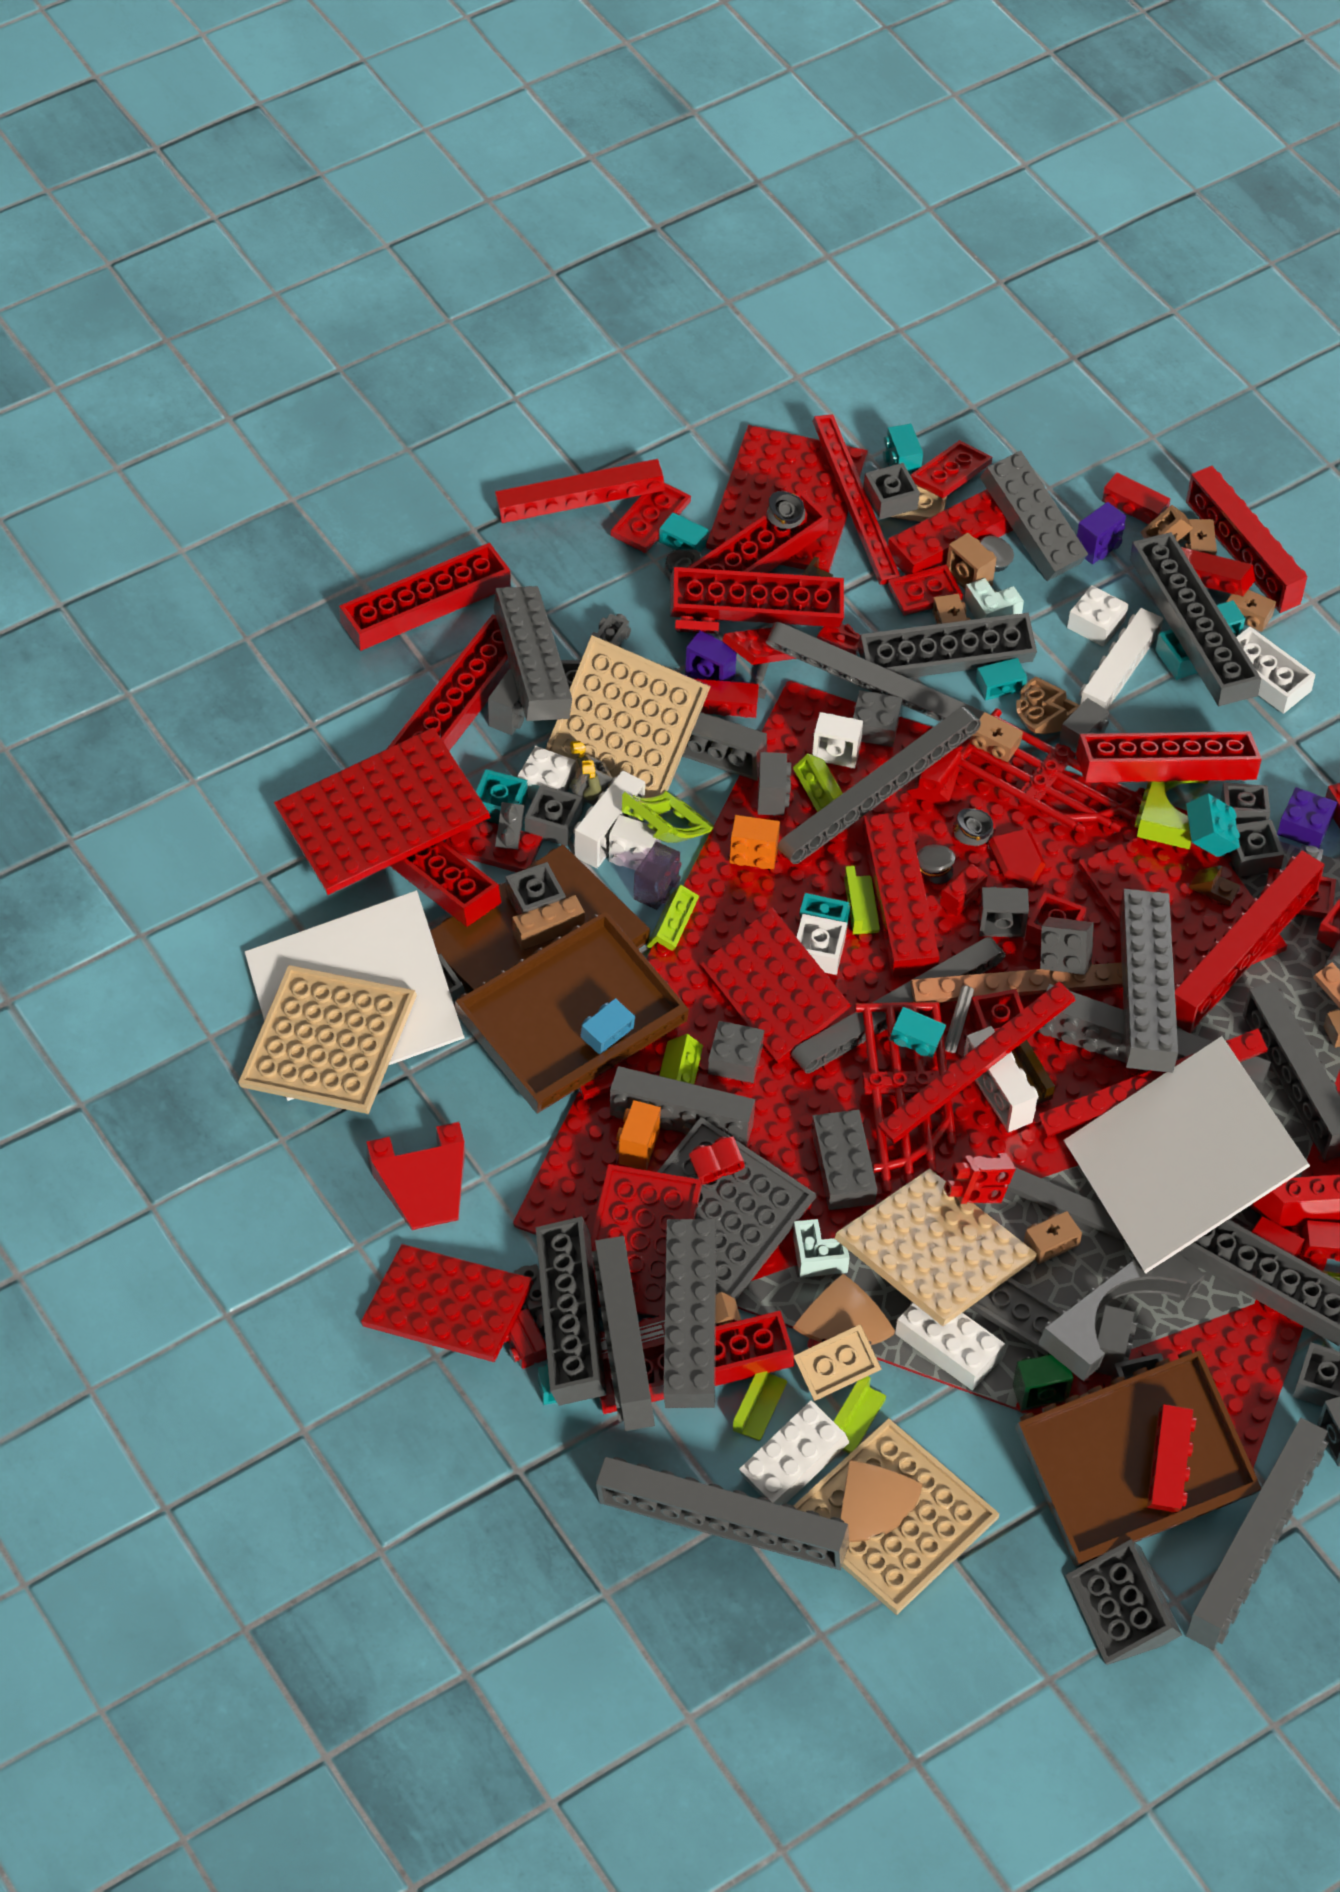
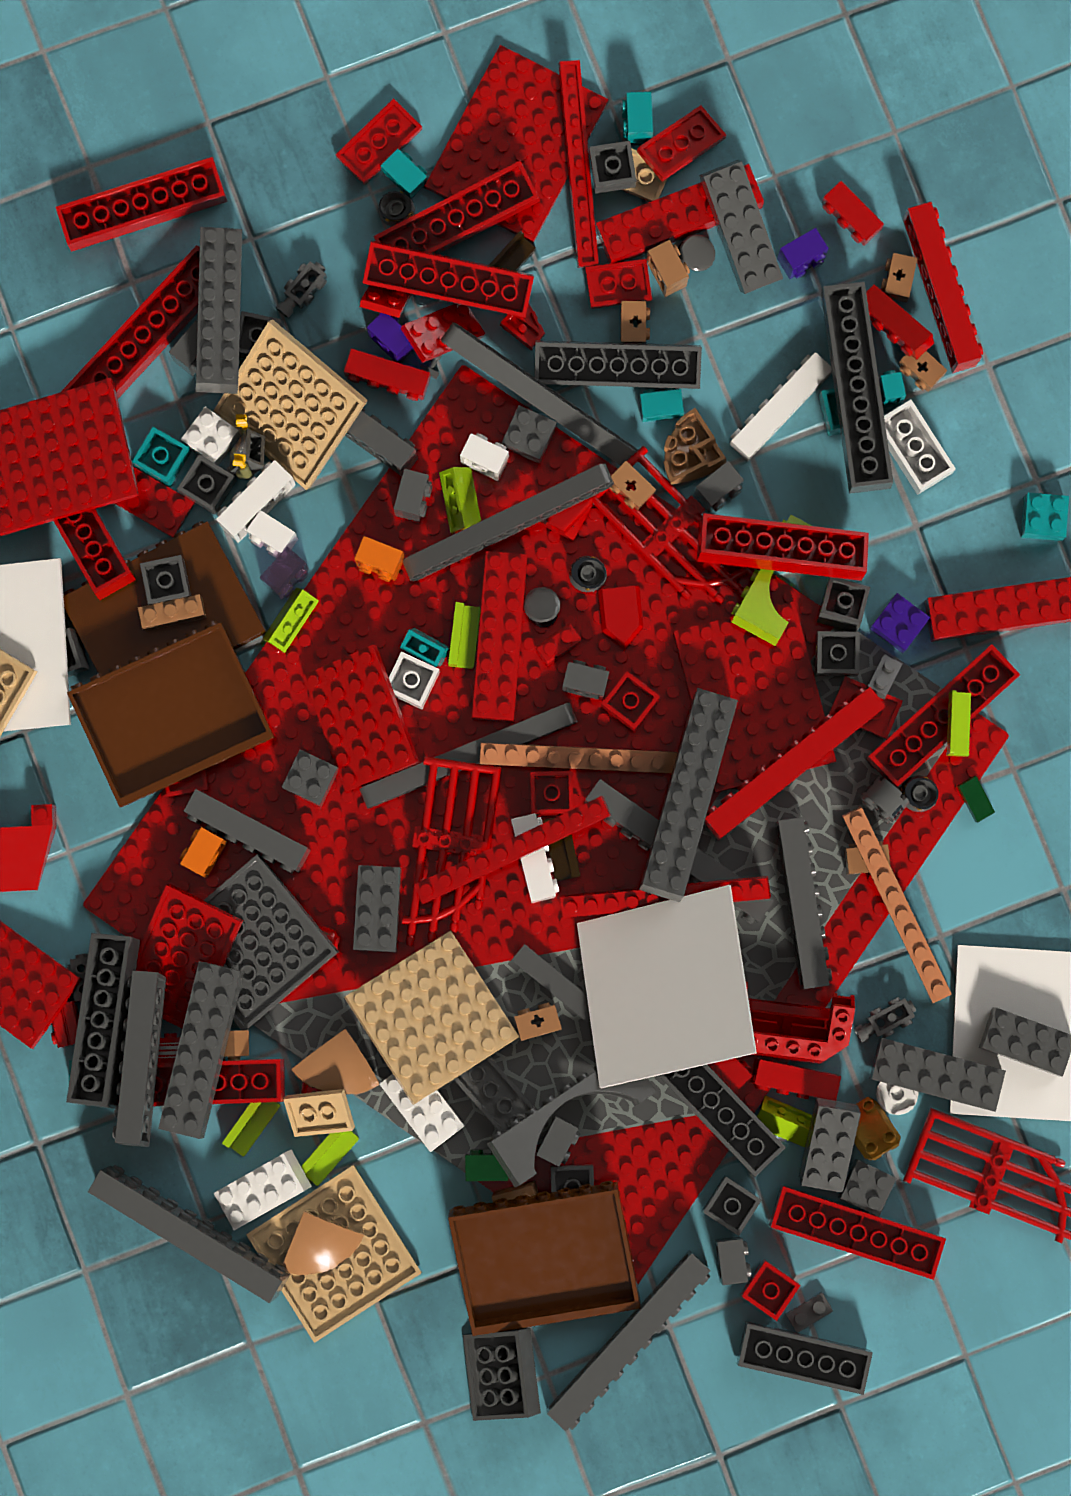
camera: 15 degrees right, 30 degrees up
red brick [495,459,665,523] -> none
dark grey tile [495,802,525,850] -> none
dark azure brick [581,998,635,1055] -> none
lime wedge [622,791,714,843] -> none
lime panel [659,1034,703,1084] -> none
red brick [689,1136,745,1185] -> none
dark grey piece [767,491,805,529] -> none
light aqua brick [793,1219,849,1278] -> none
teal brick [890,1007,946,1058] -> none
red hips [944,1153,1016,1204] -> none
light grey axle [945,985,974,1053] -> none
light aqua brick [964,578,1024,619] -> none
dark grey brick [1040,917,1093,975] -> none
white brick [1067,585,1128,647] -> none
medium nougat brick [1140,505,1193,542] -> none
red brick [1147,1404,1196,1513] -> none
teal brick [1186,794,1240,857] -> none
reddish brown slope [1189,866,1241,906] -> none

